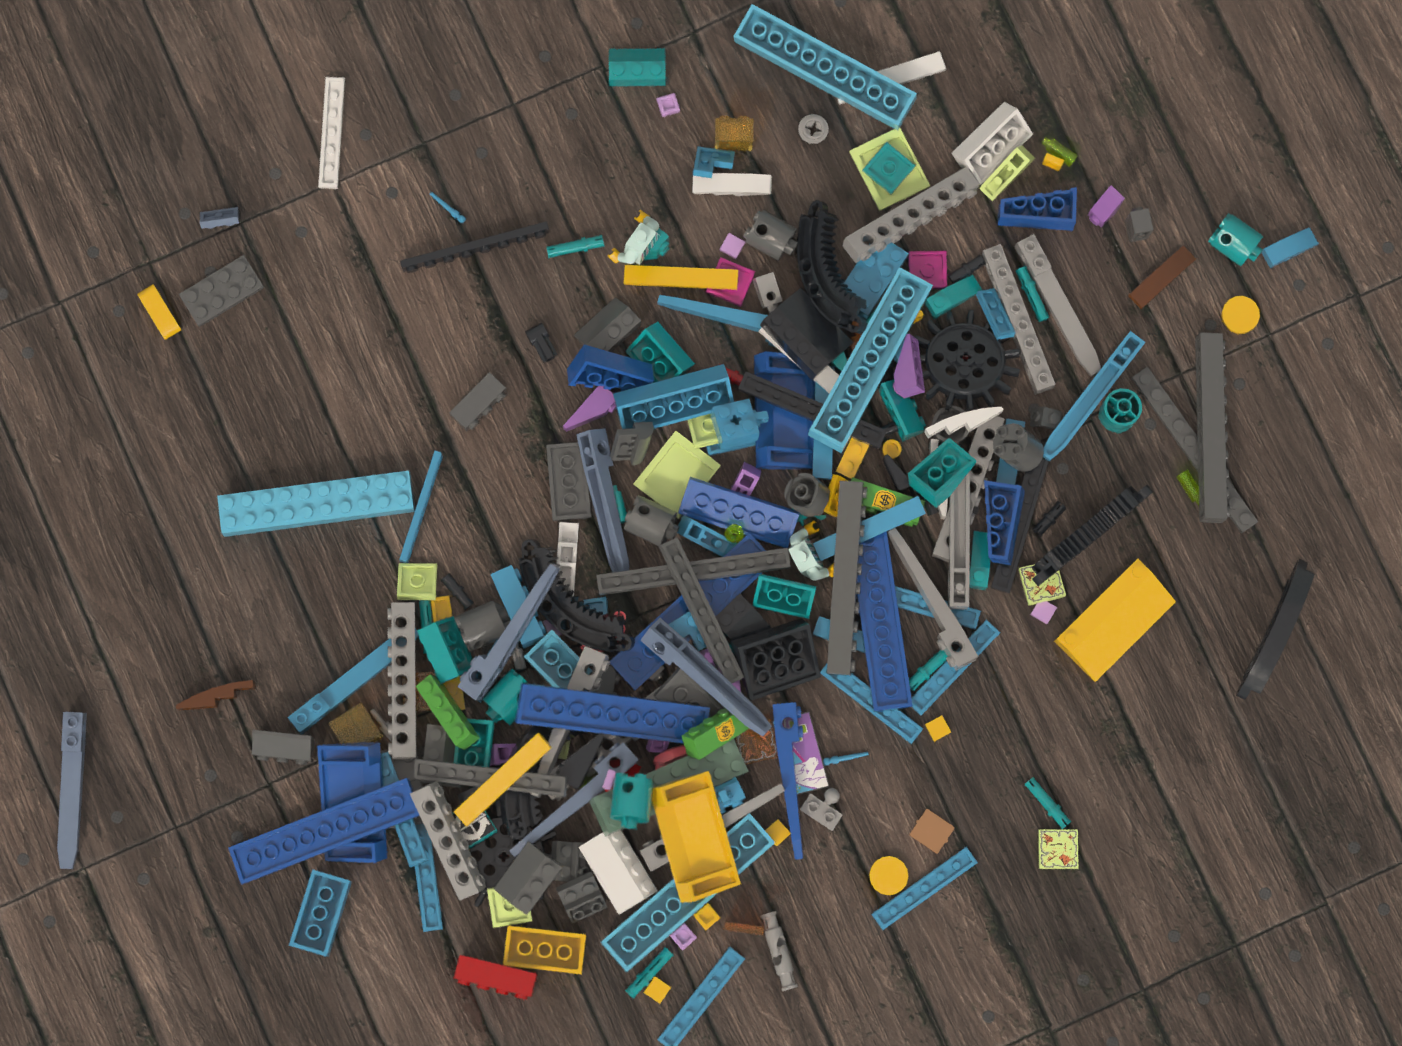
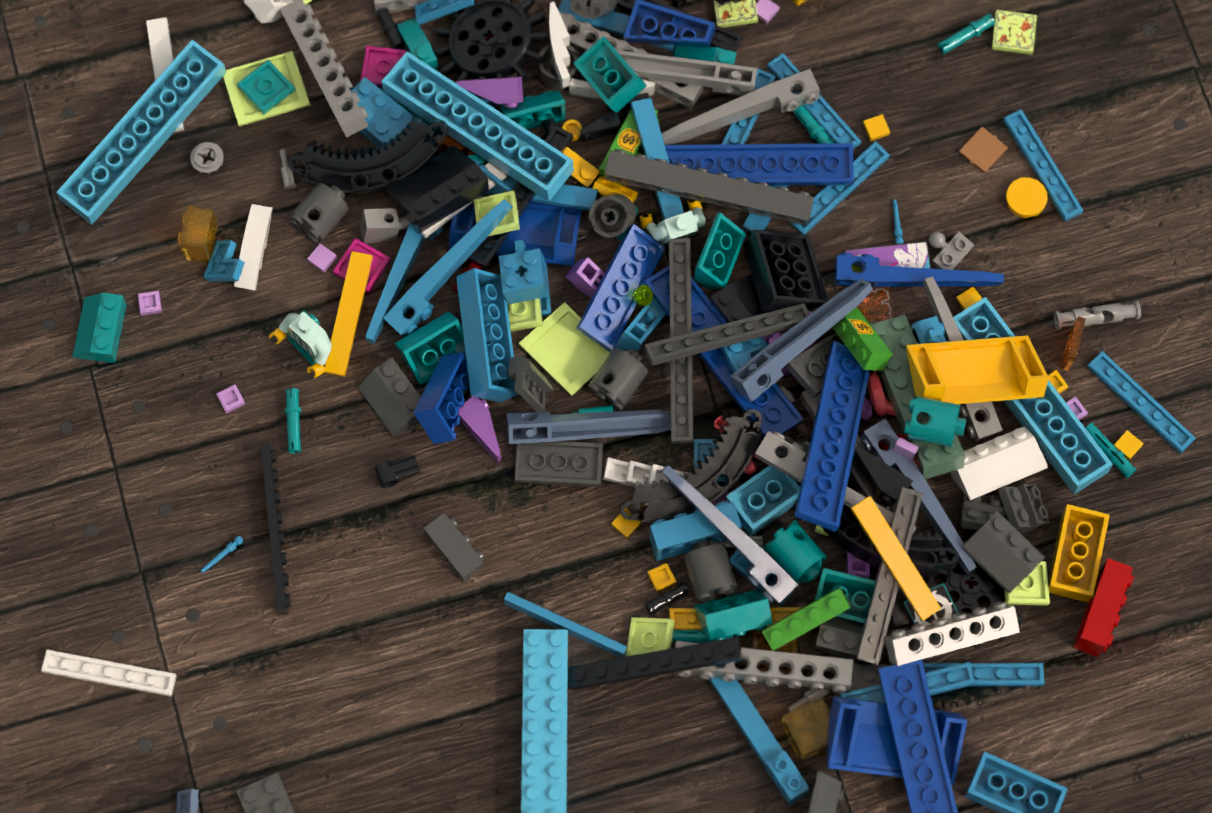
camera: 80 degrees left, 10 degrees down
none -> lavender tile [216,384,245,414]
none -> light grey axle [279,149,296,190]
none -> dark azure piece [383,199,513,337]
none -> dark azure piece [473,159,512,192]
none -> yellowish green tile [474,190,520,236]
none -> black plate [568,637,743,690]
none -> yellow tile [611,508,642,539]
none -> yellow tile [647,563,676,592]

